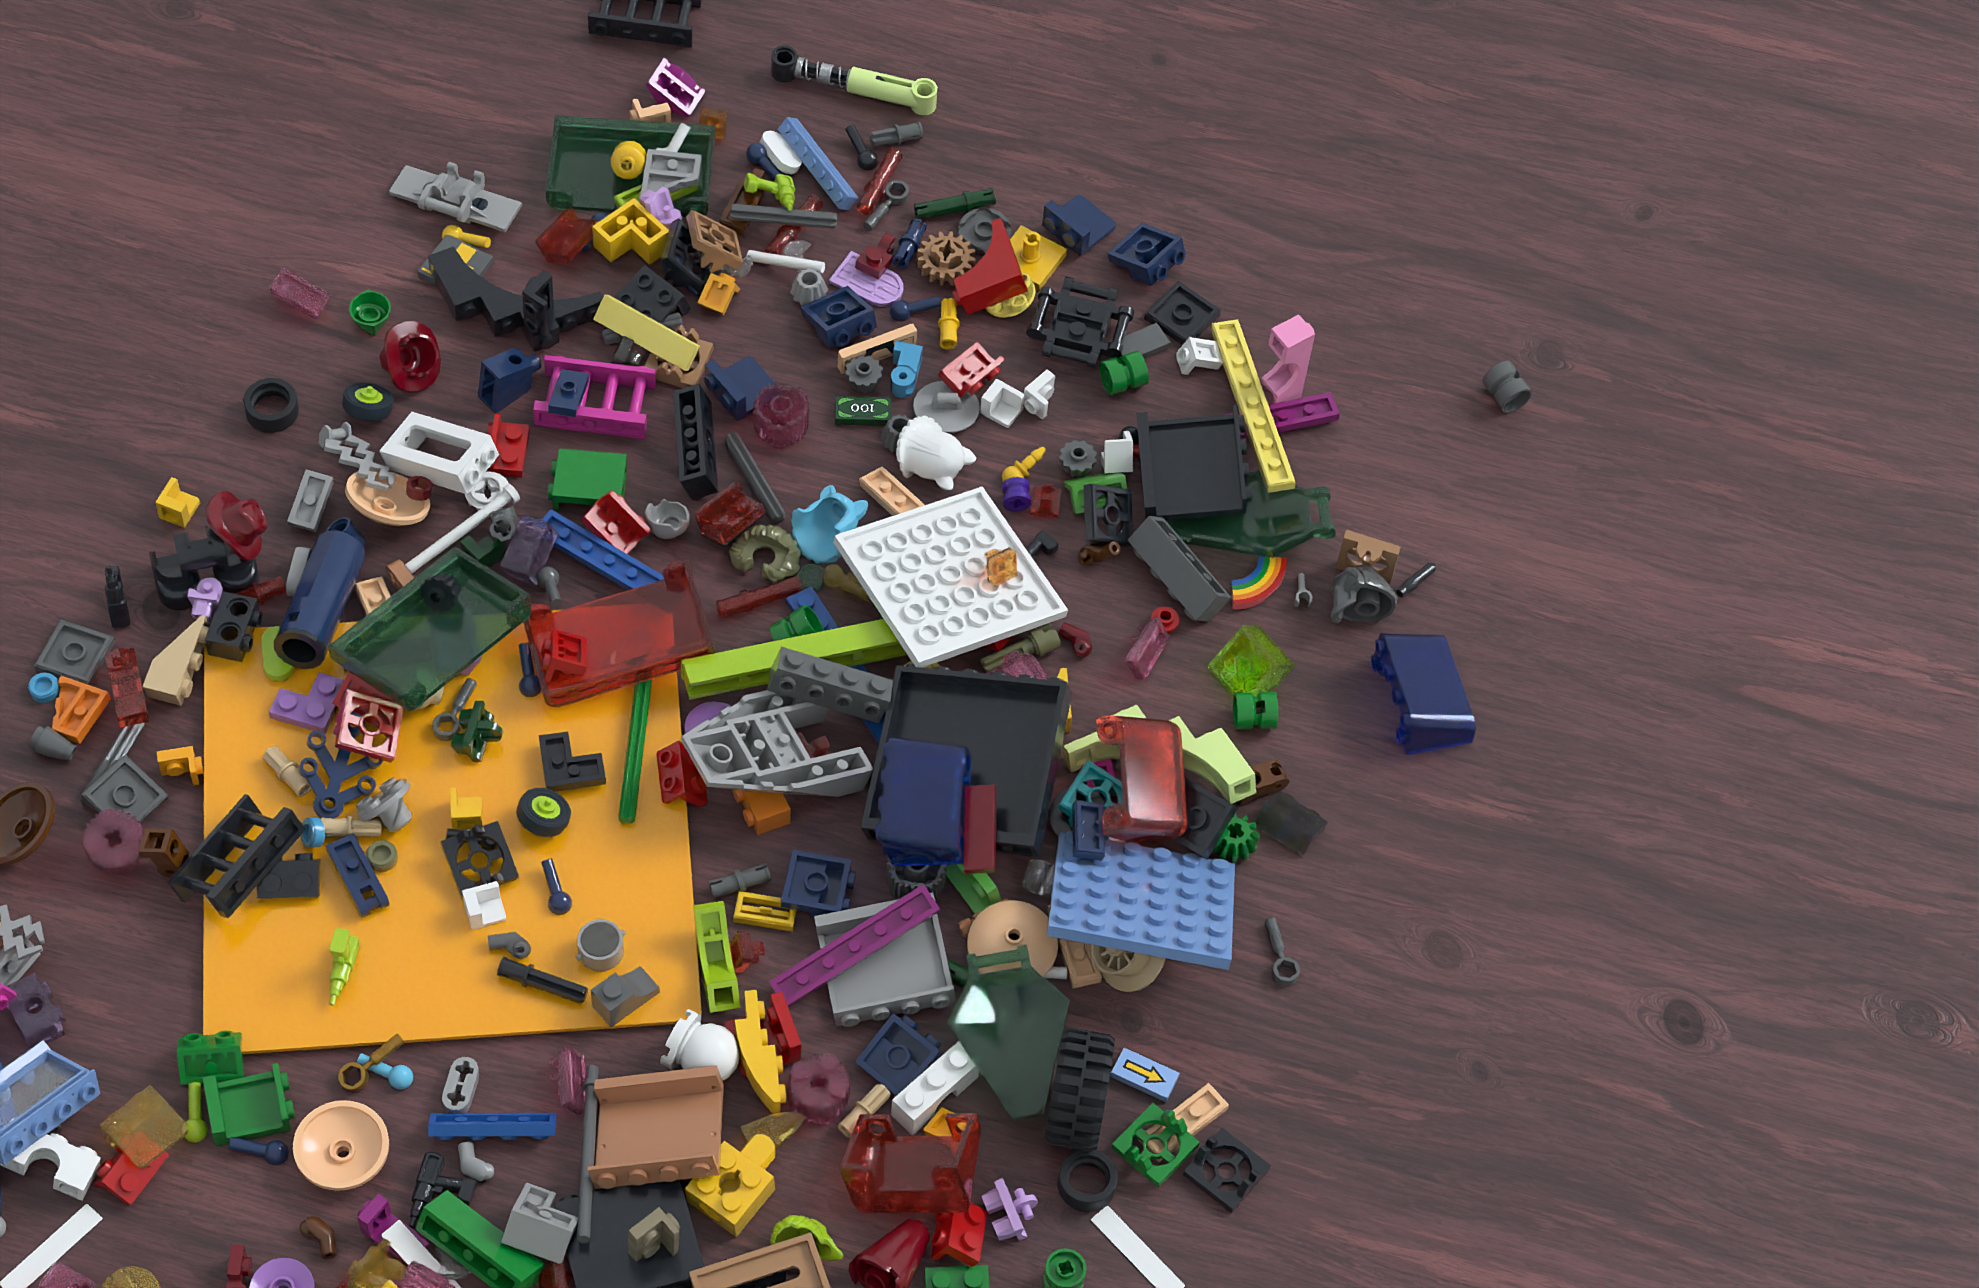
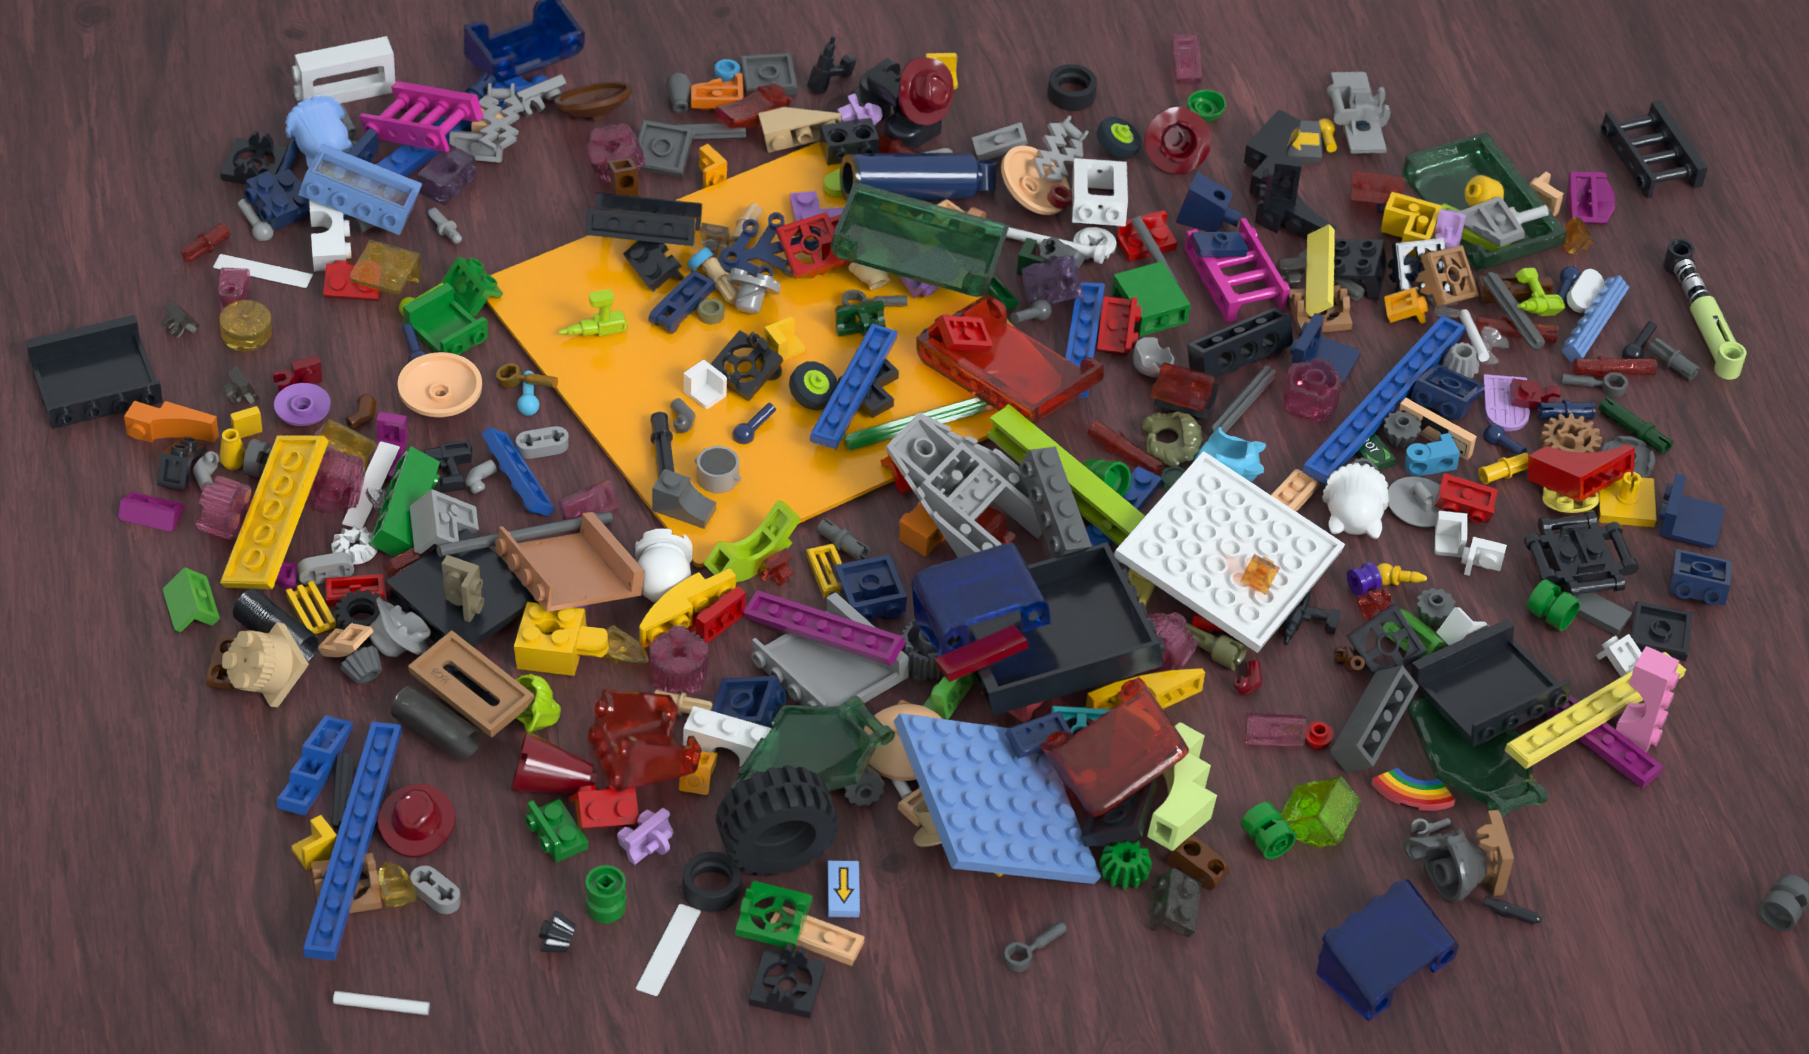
camera: 65 degrees right, 10 degrees down
black piece [420,573,460,613] -> none
none -> light grey piece [428,207,462,244]
none -> clear smoke tile [700,222,730,257]
none -> blue tile [810,324,898,449]
none -> dark grey bar [1131,216,1179,284]
none -> blue plate [1303,315,1466,484]

